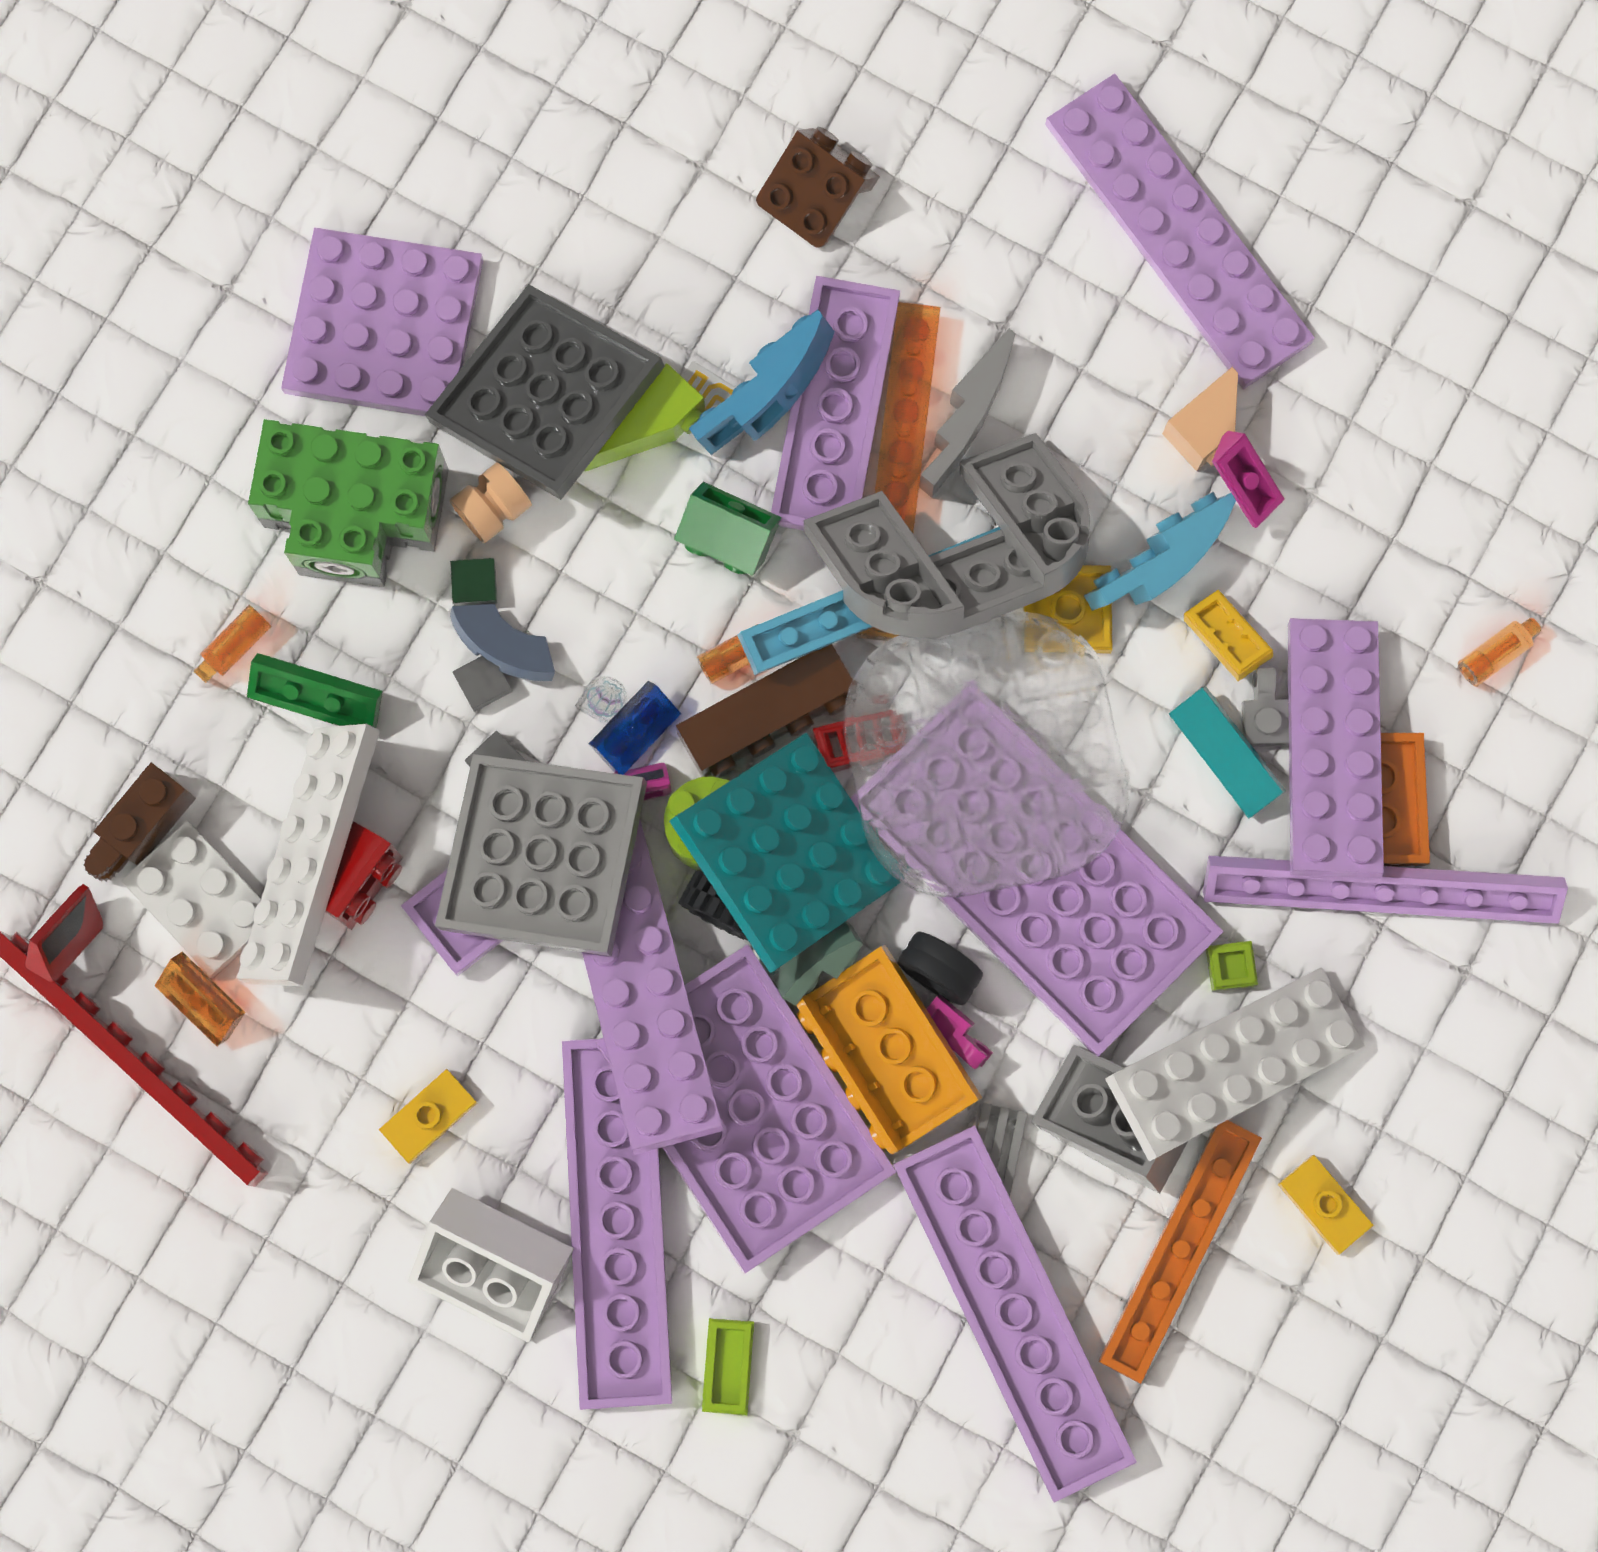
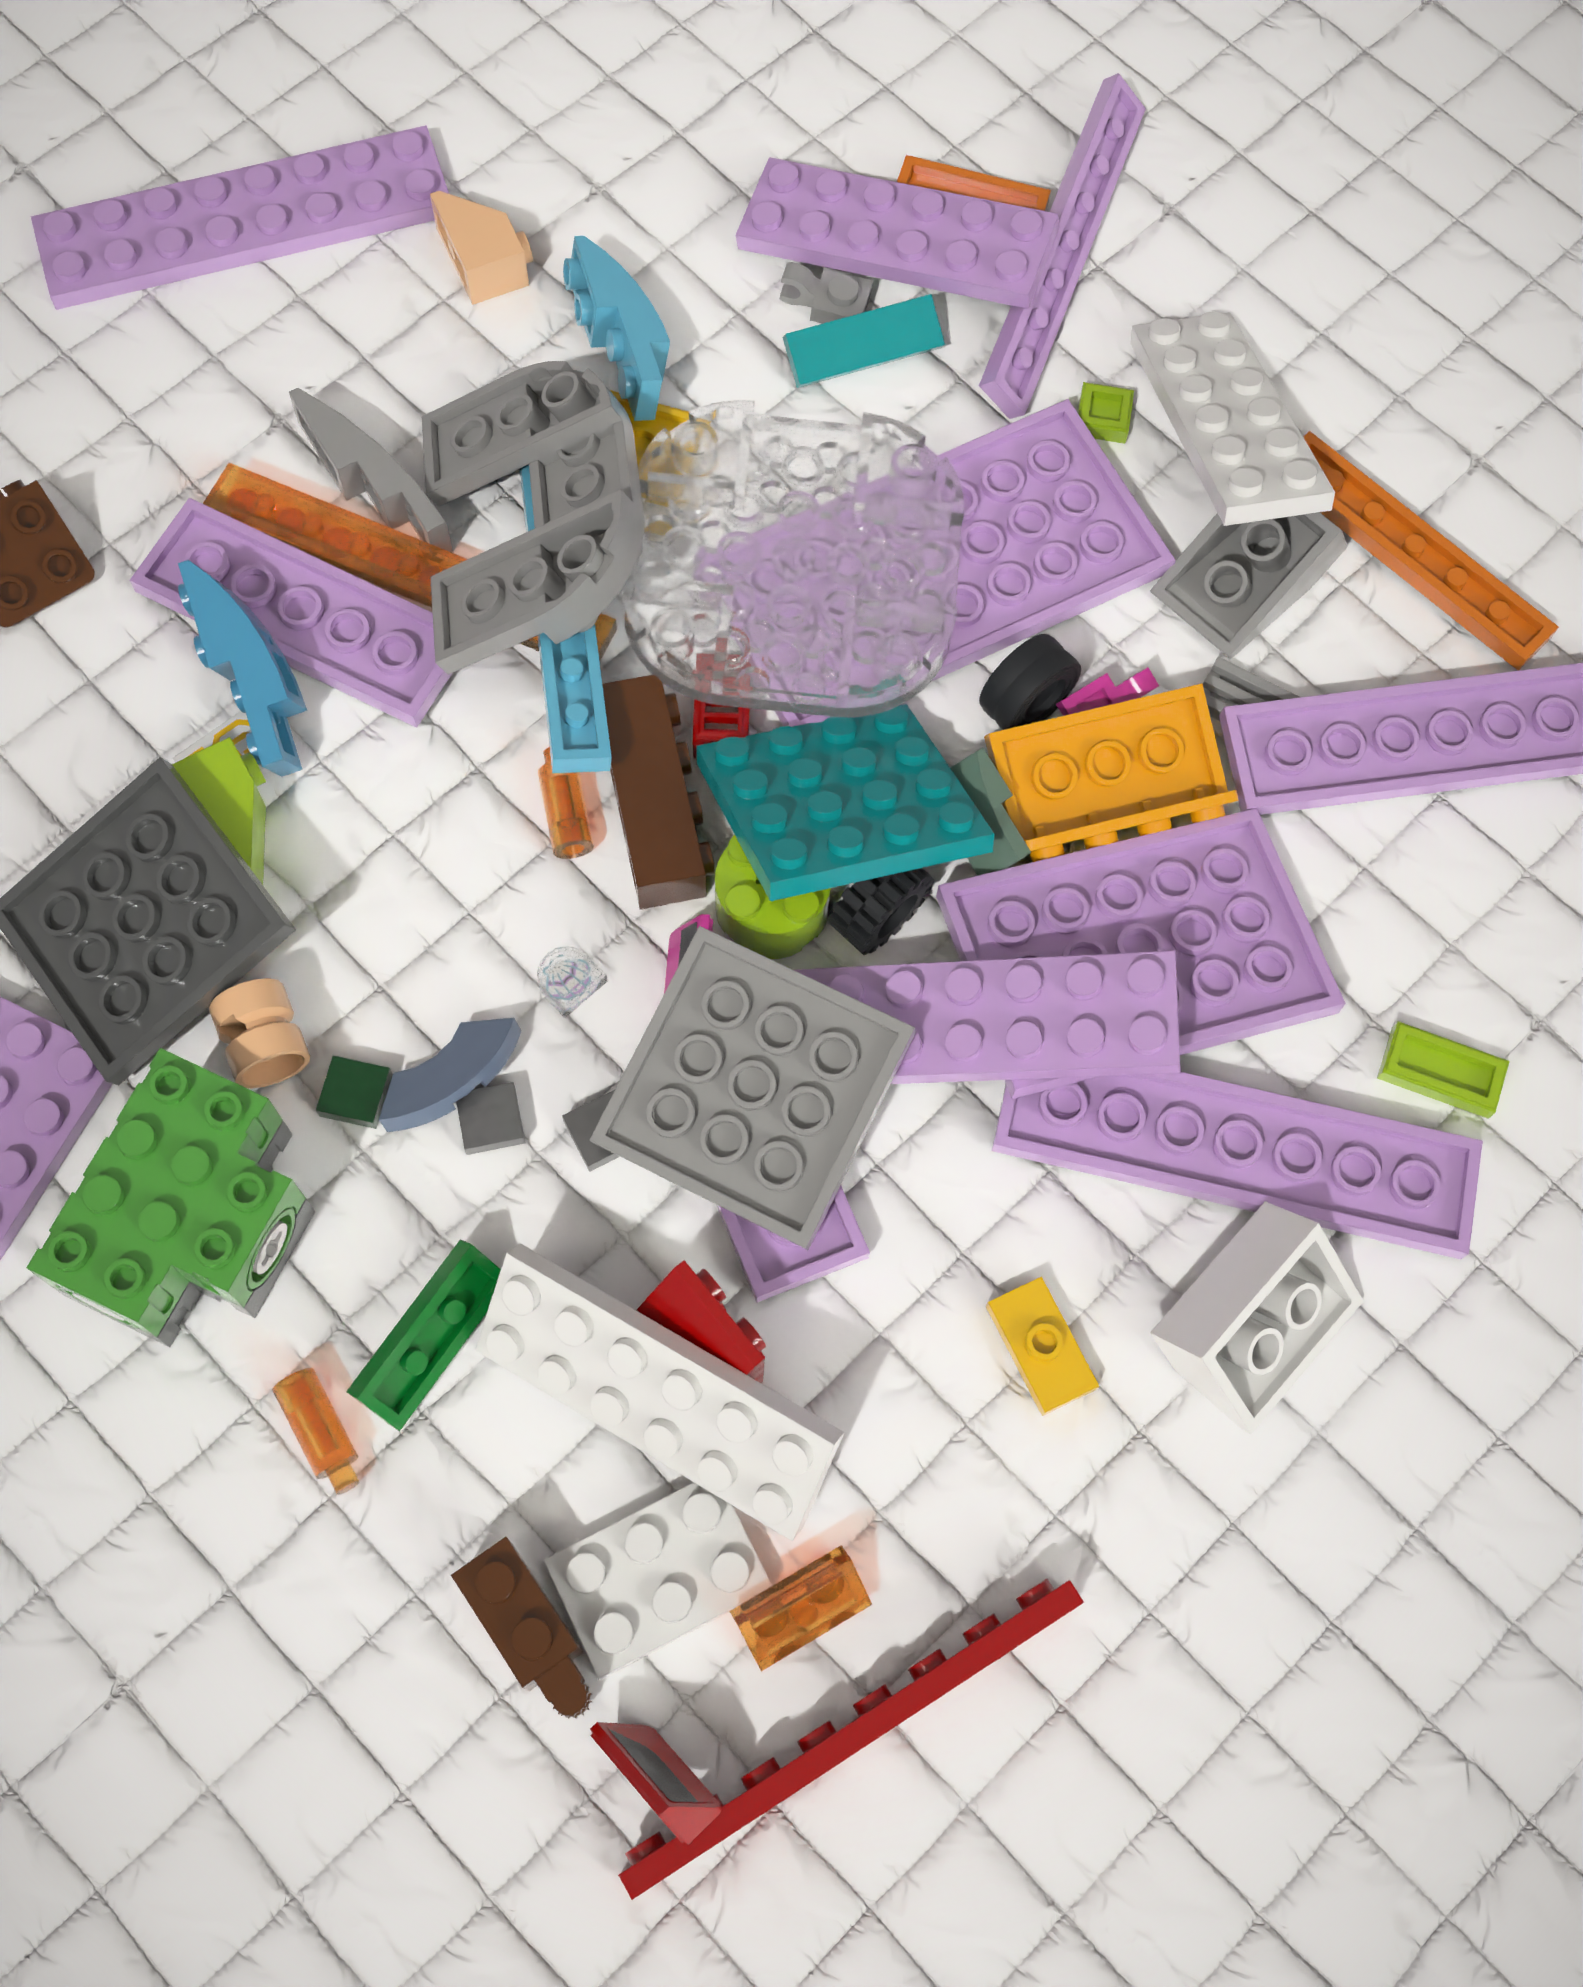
camera: 75 degrees left, 10 degrees down
clear blue plate [588,681,681,775] -> none
brick [674,481,782,576] -> none
yellow plate [1184,590,1273,682] -> none
dark pink slope [1212,431,1285,528] -> none
yellow plate [1278,1155,1374,1255] -> none
clear orange cylinder [1458,617,1541,687] -> none

